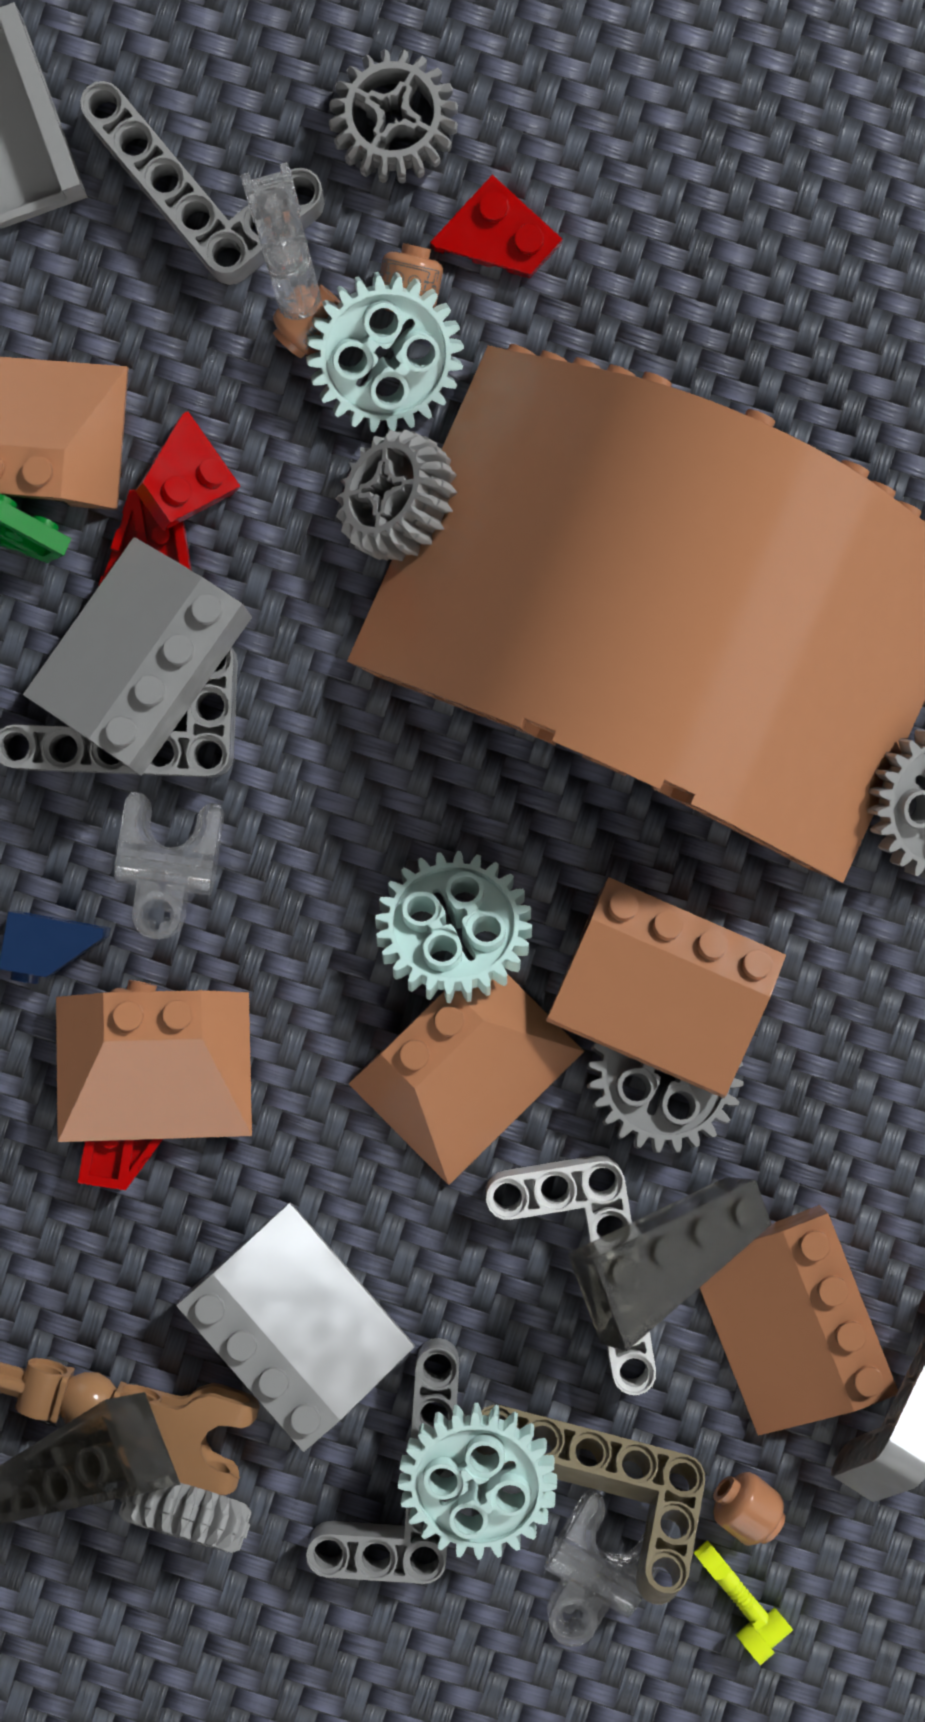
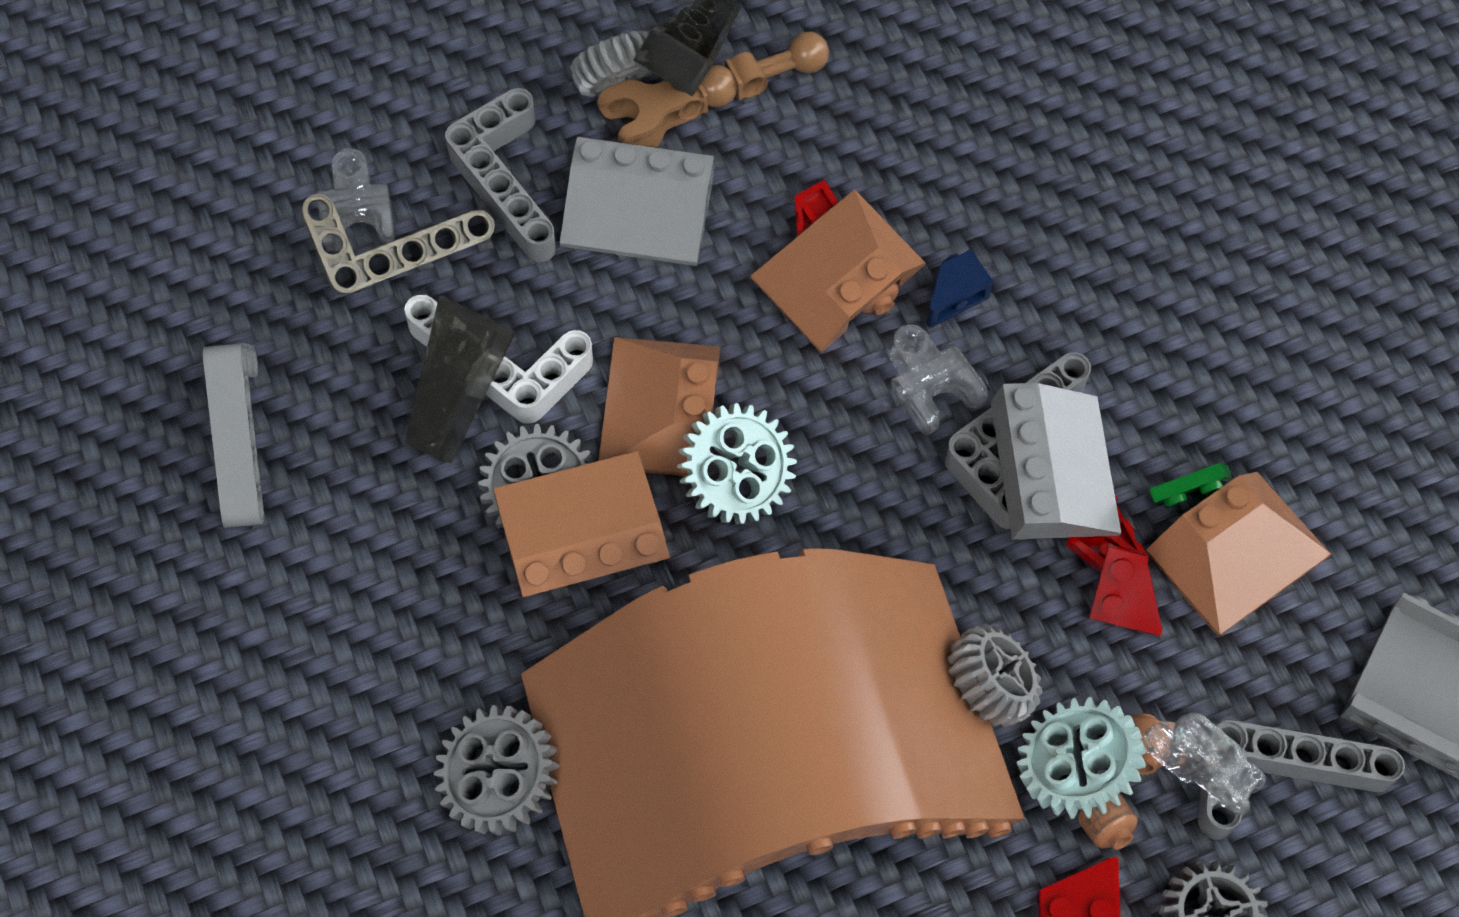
camera: 135 degrees right, 25 degrees down
light aqua gear [398,1403,557,1560] -> none
nougat slope [687,1205,898,1436] -> none
neon yellow brick [693,1540,793,1666] -> none
nougat head [713,1472,785,1546] -> none

